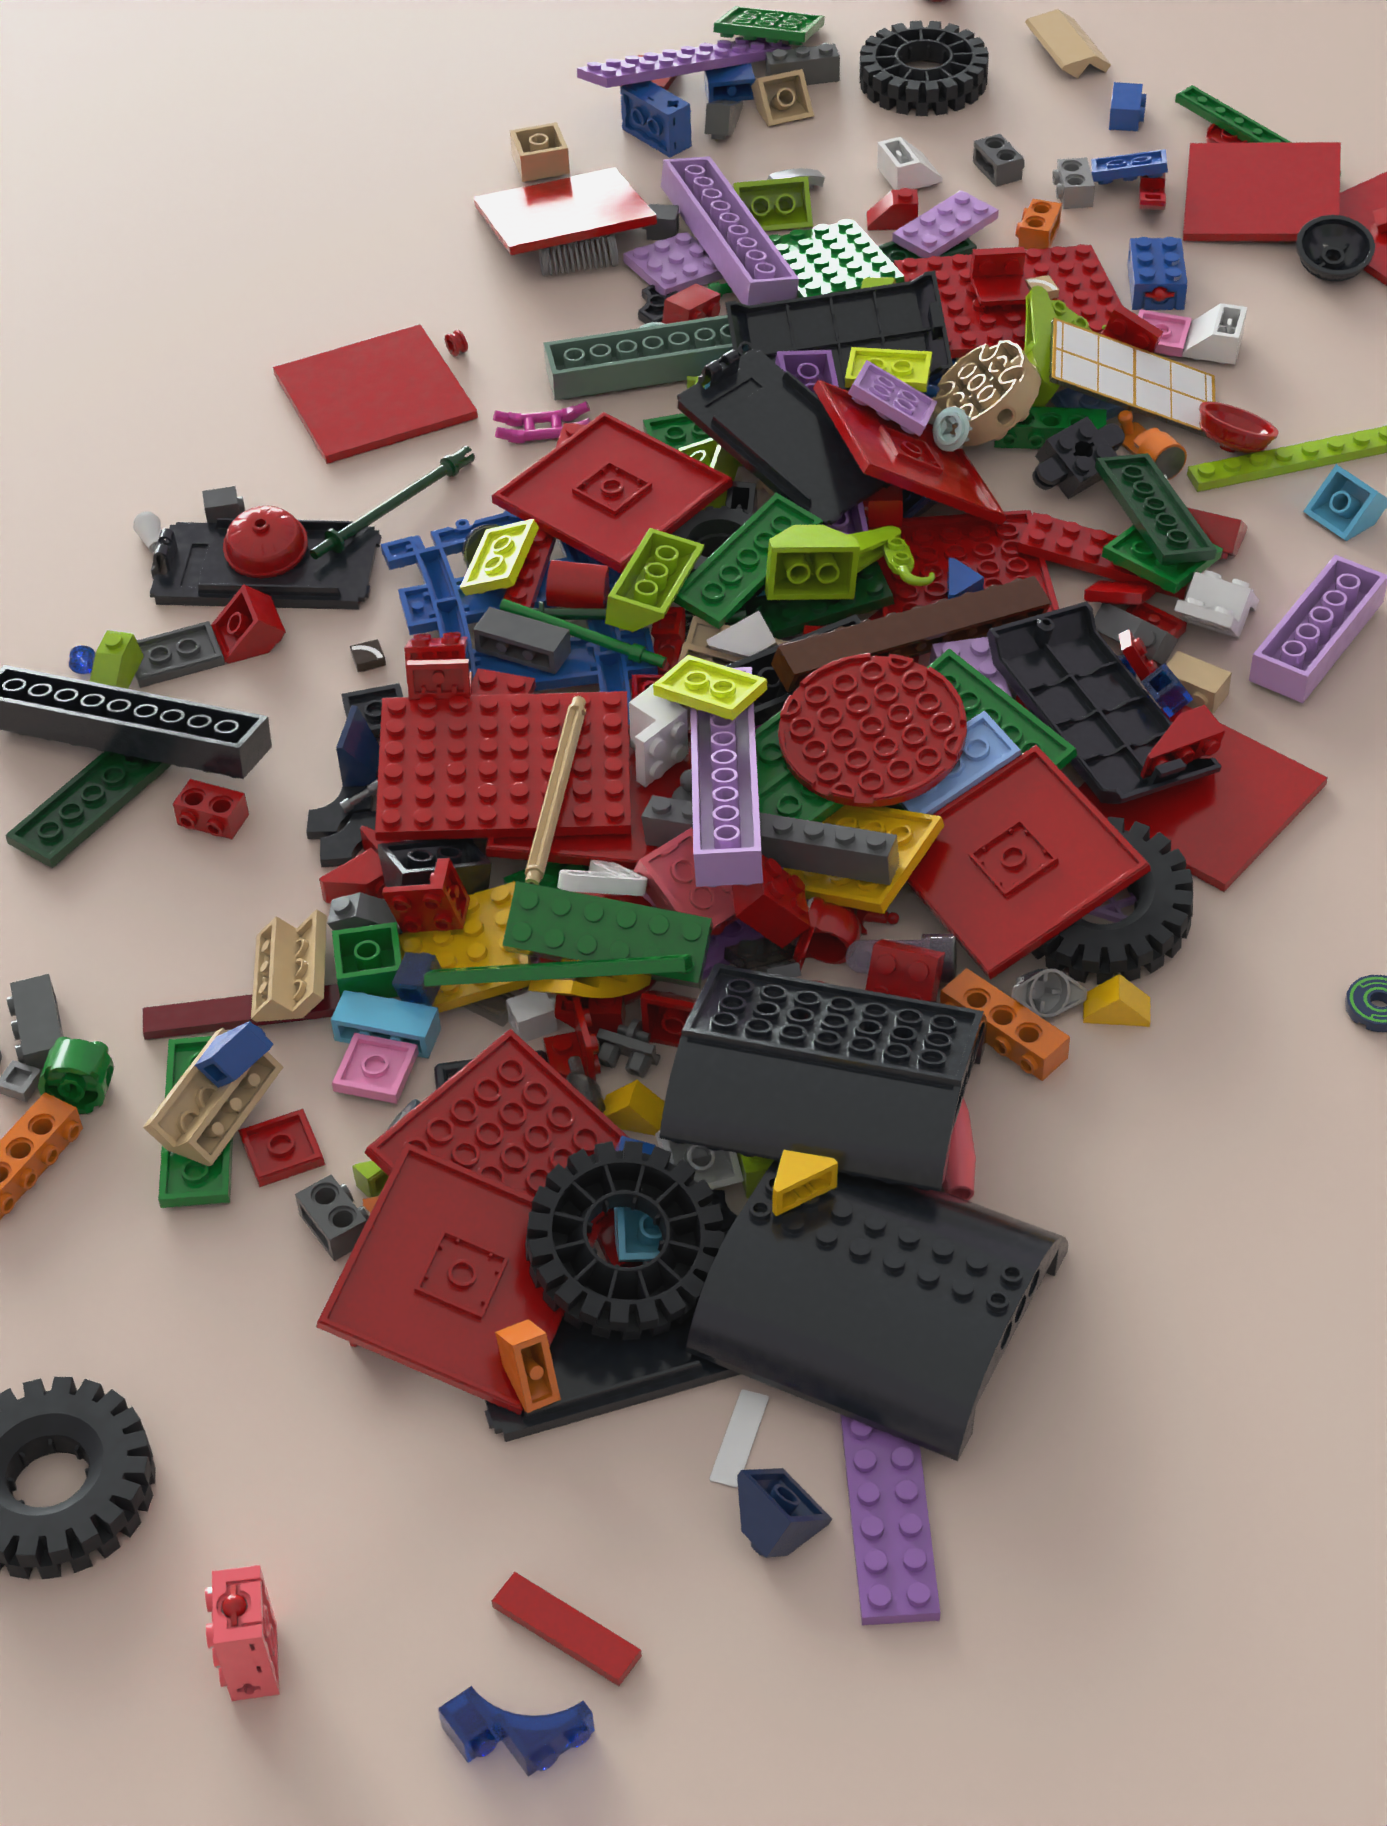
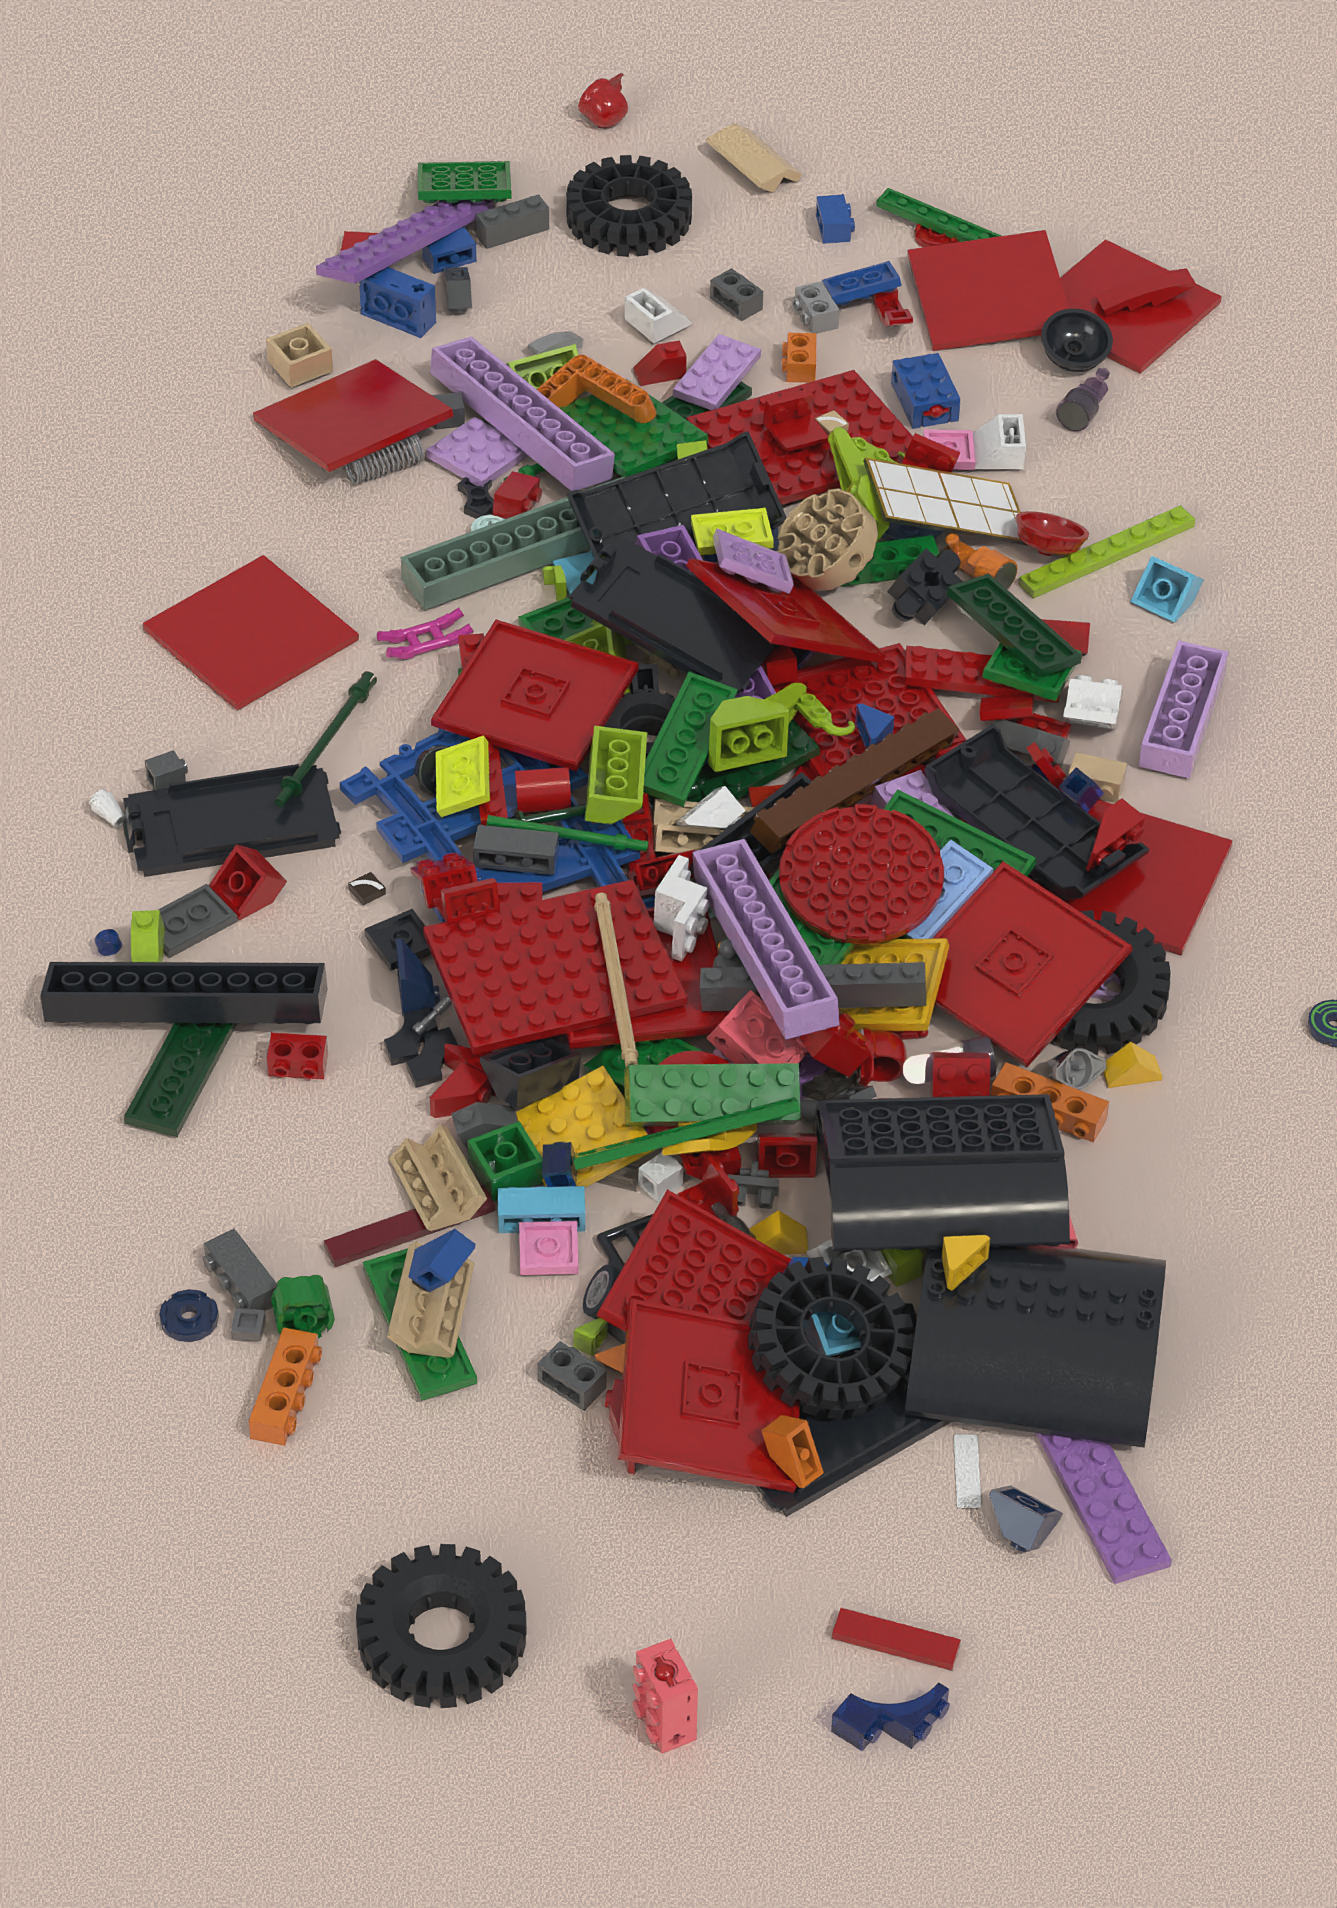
camera: 20 degrees left, 0 degrees up
red hat [223,506,308,578] -> none
red tile [238,1109,325,1187] -> none
red bracket [382,858,470,933] -> none
red bush [444,330,468,357] -> none
white beam [557,860,648,896] -> none
neon yellow plate [653,655,767,720] -> none
tan slope [751,69,814,127] -> none
light aqua gear [933,407,973,452] -> none
none -> orange beam [537,355,657,423]
none -> clear purple piece [1056,368,1110,431]

